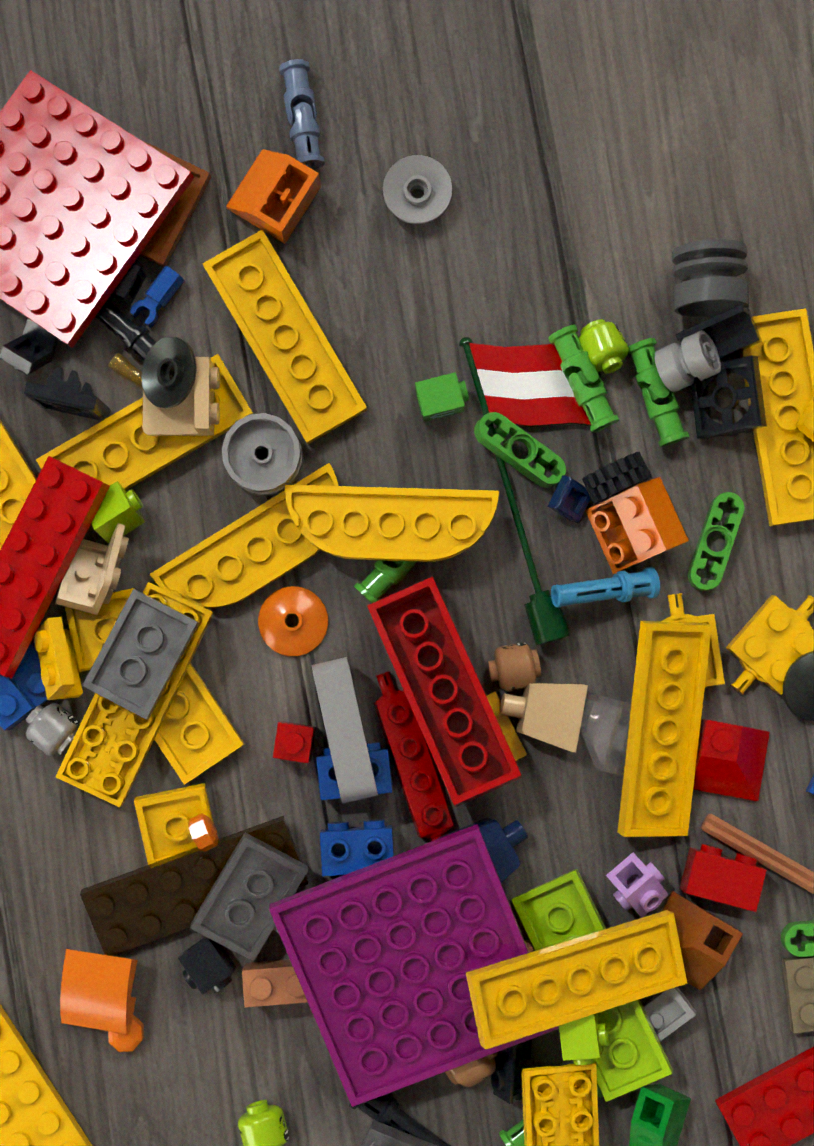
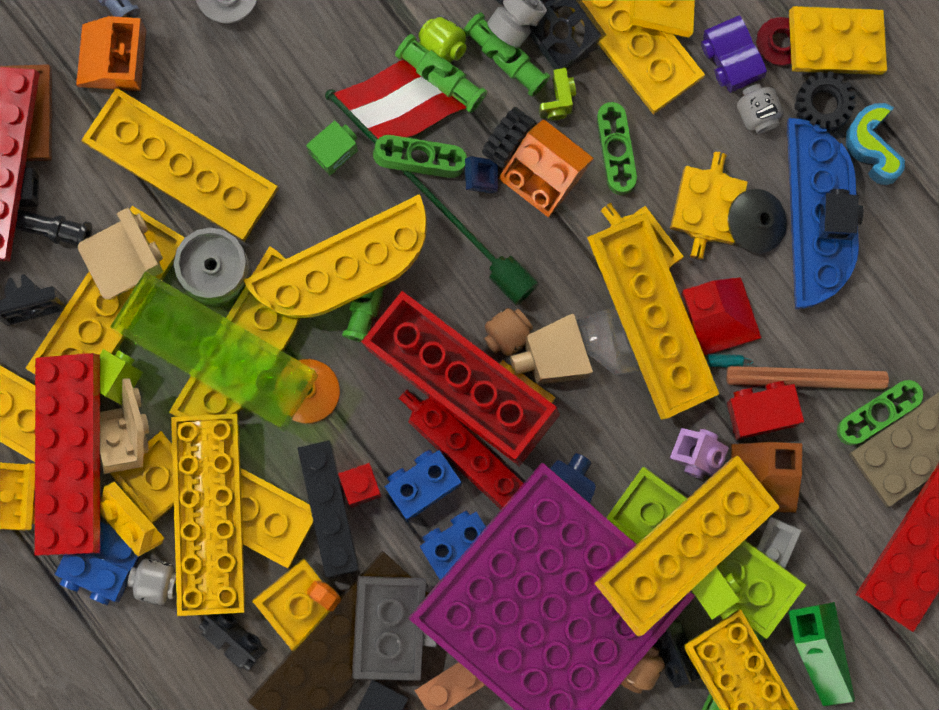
camera: 30 degrees left, 5 degrees down
flat silver plate [82,589,199,720] -> none
clear yellow piece [108,353,142,388] -> none
blue bar [130,266,185,328] -> none
pearl dark grey dish [141,336,196,408] -> none
light grey beam [311,657,378,804] -> none
dark azure pin [551,567,660,608] -> none
none -> clear neon green brick [110,271,318,432]
none -> black hinge [198,613,267,671]
none -> black arch [297,440,360,579]
none -> lime bracket [539,68,576,121]
none -> teal piece [705,354,753,367]

